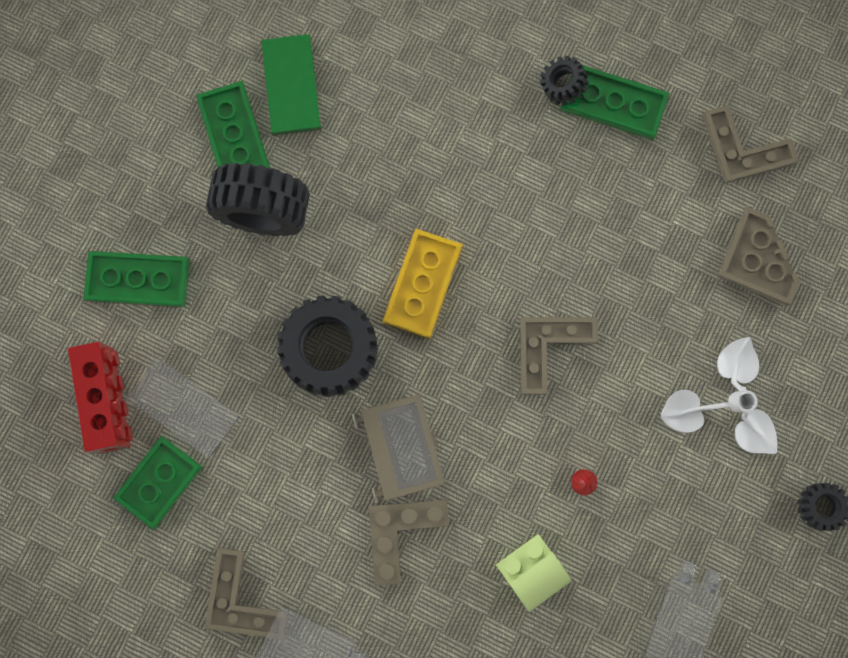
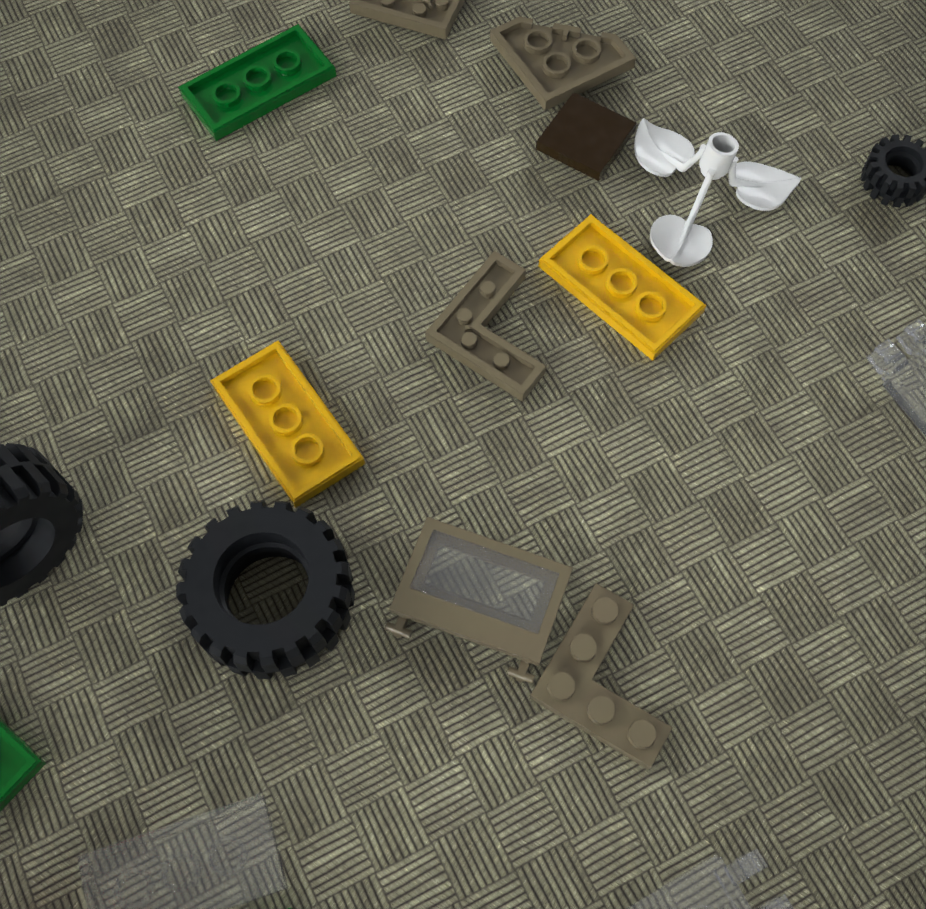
camera: 55 degrees left, 15 degrees down
yellowish green brick [496,534,572,612] -> none
black tyre [540,56,589,106] -> none
red plate [571,469,598,495] -> none
none -> dark brown tile [536,93,637,181]
none -> yellow tile [538,214,706,361]

